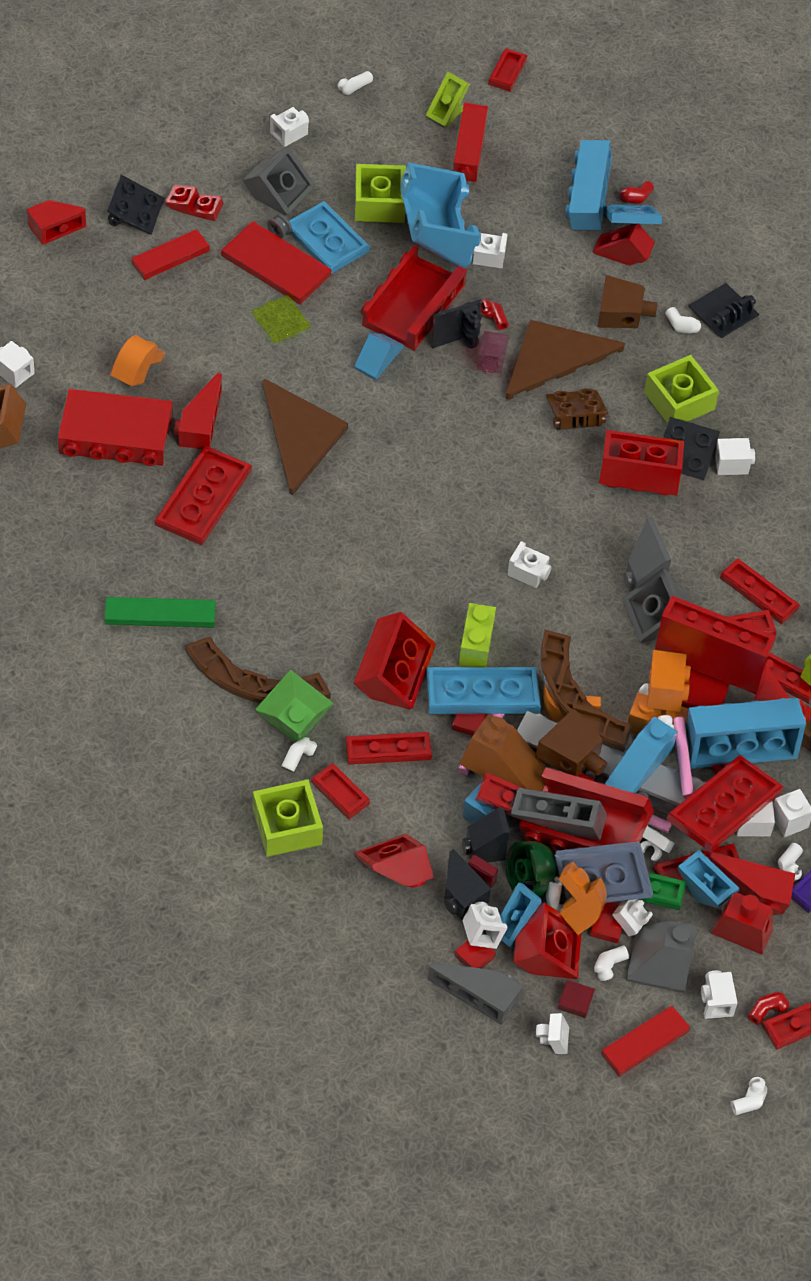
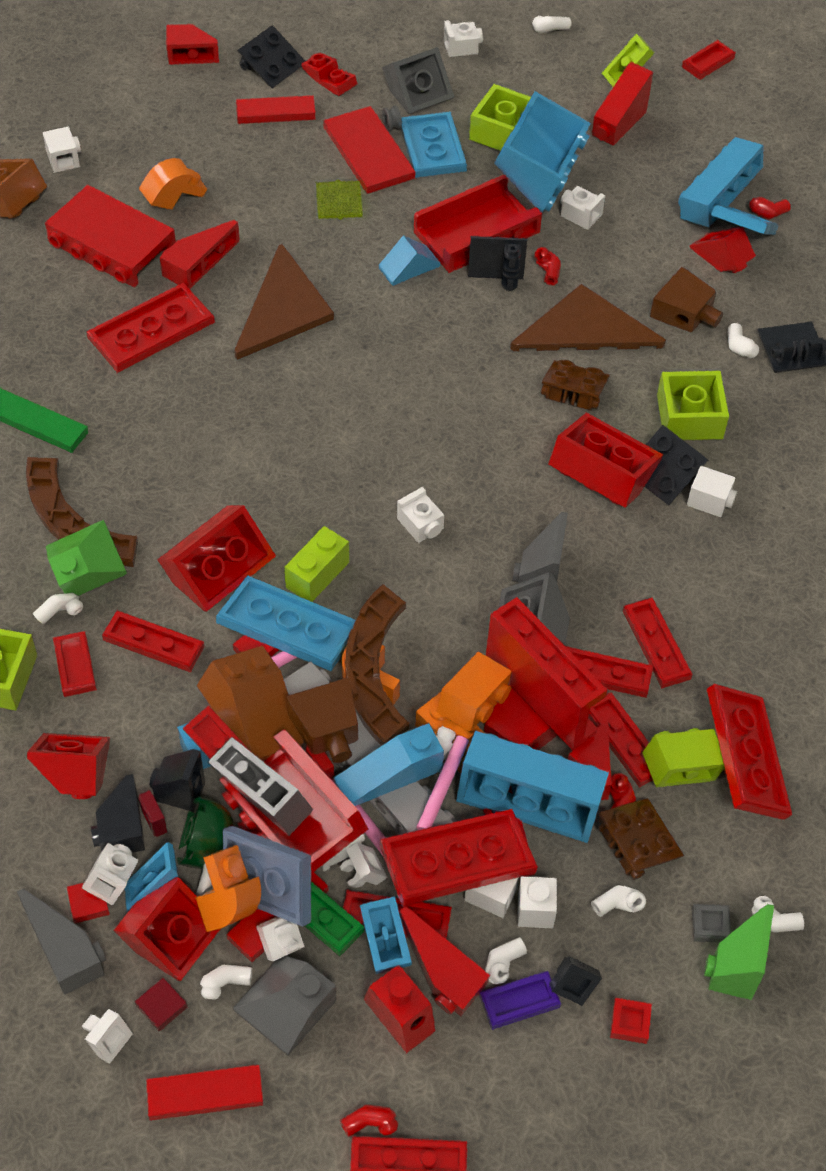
camera: 30 degrees right, 0 degrees up
clear pink brick [477,330,509,374] -> none
white brick [701,970,737,1019] -> none

